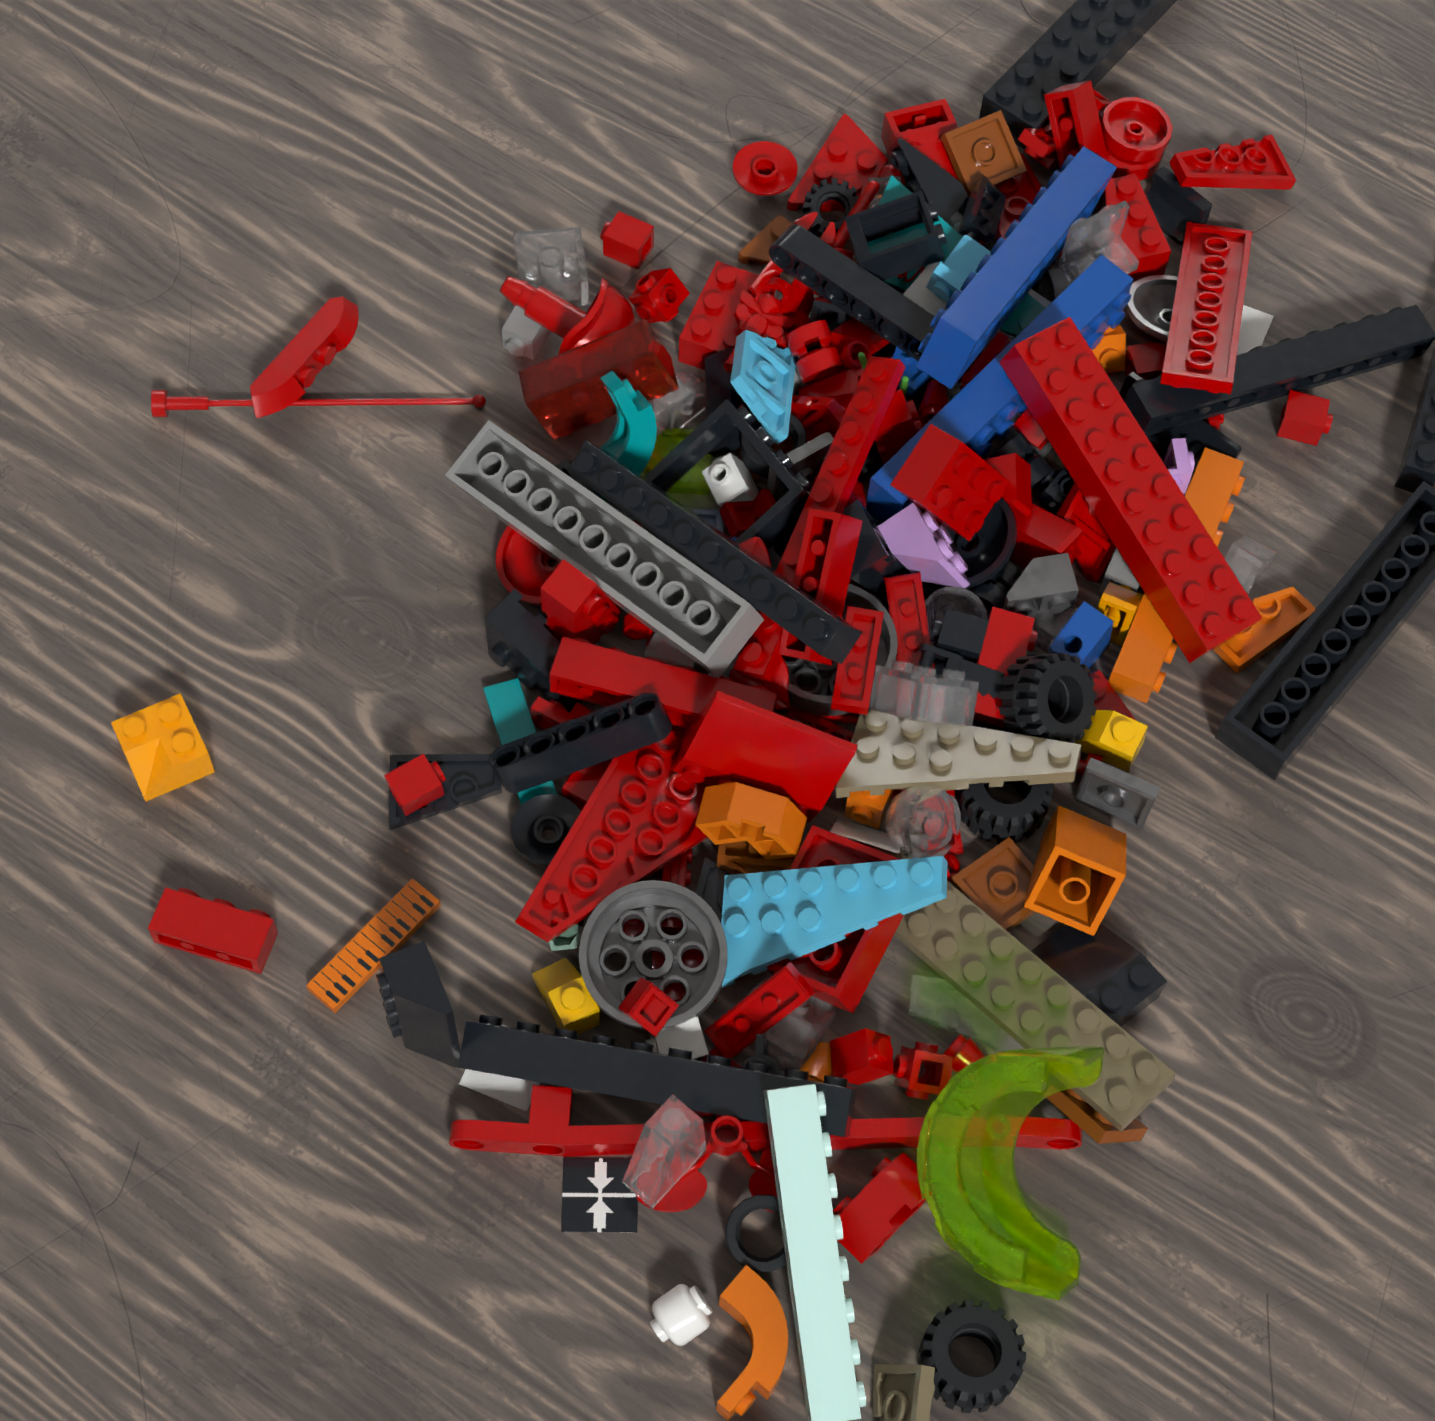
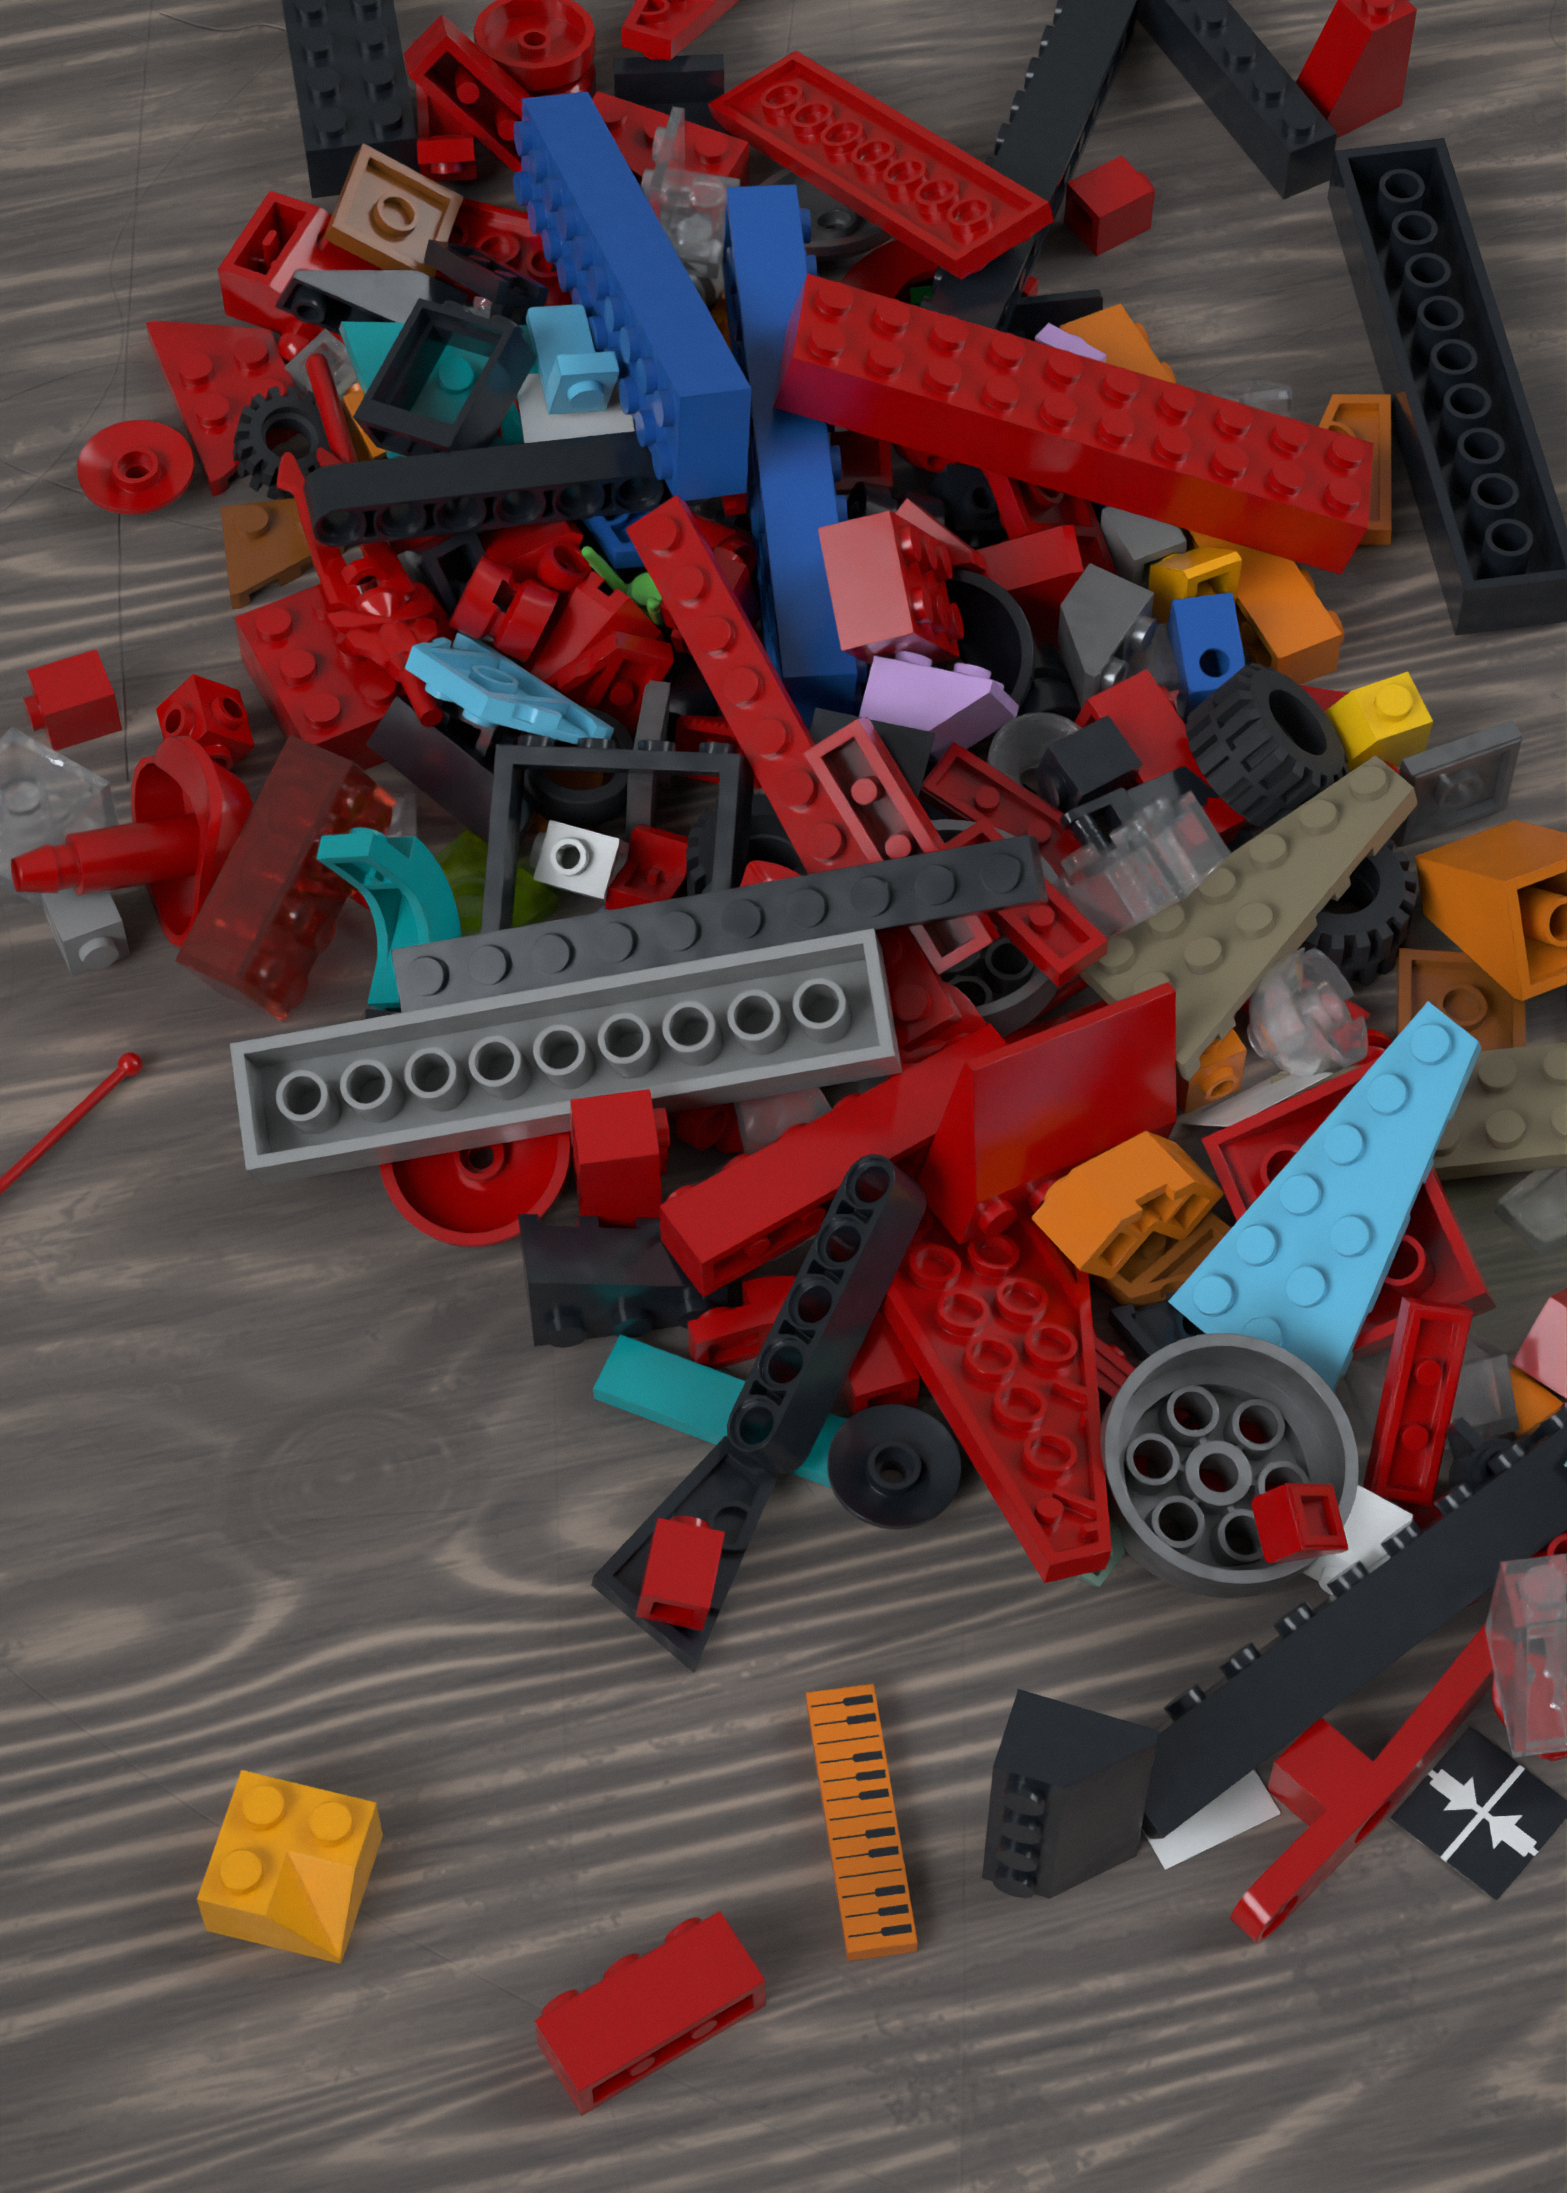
camera: 45 degrees left, 5 degrees down
yellow slope [532,958,600,1035] -> none

